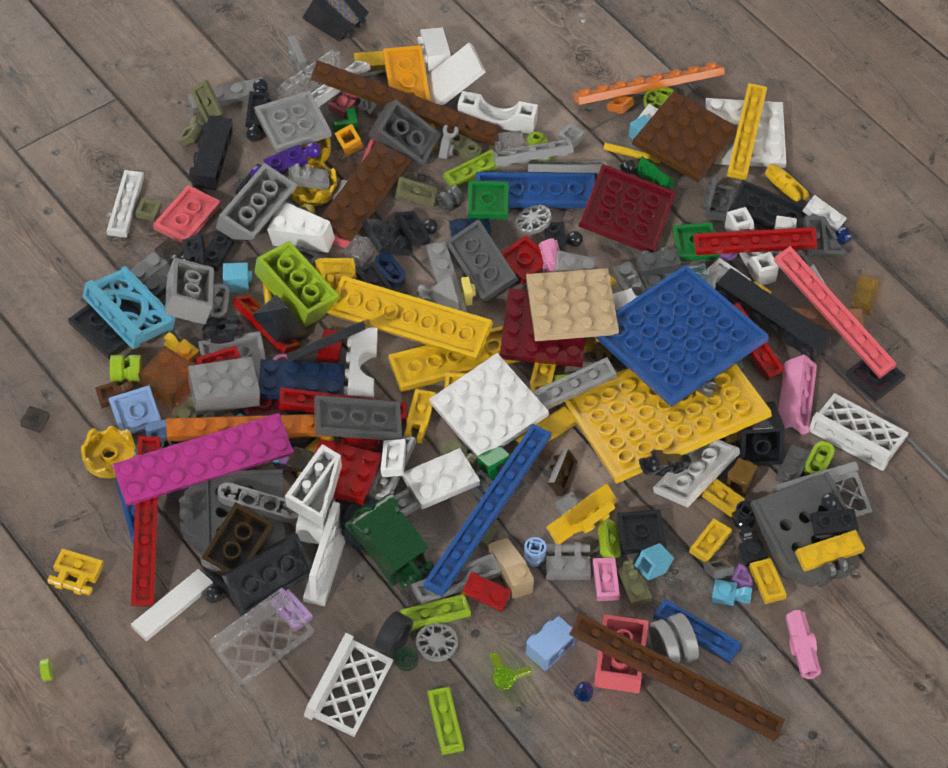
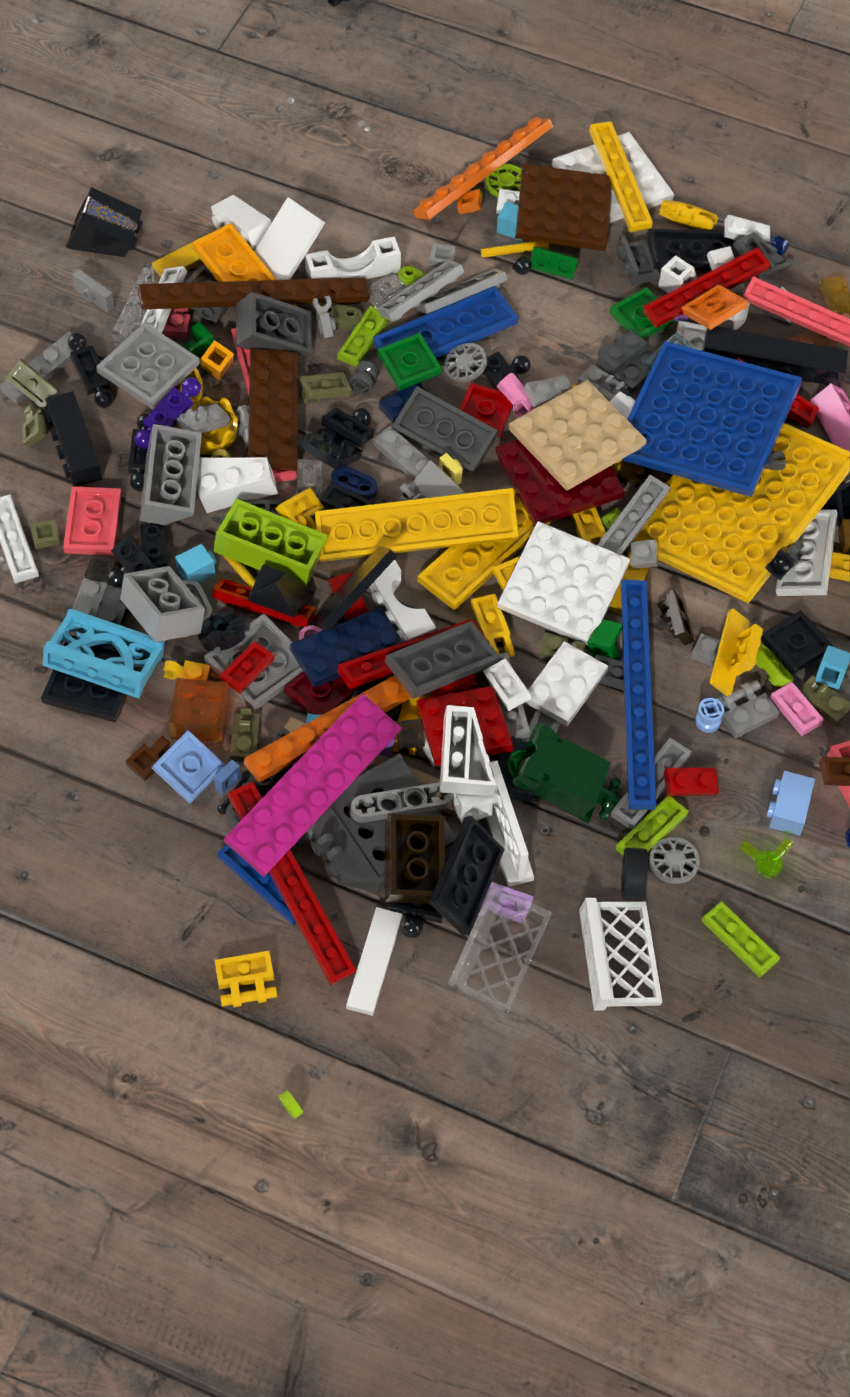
camera: 30 degrees left, 5 degrees up
clear smoke plate [20,406,50,433] -> none
yellow plate [81,426,136,479] -> none
lime wheel [110,355,142,382] -> none
light grey brick [188,357,260,415] -> none
clear green tile [395,647,418,671] -> none
tan slope [487,537,534,600] -> none
dark red plate [578,164,676,253] -> none
none -> light grey plate [631,540,658,569]
none -> orange plate [682,285,748,330]

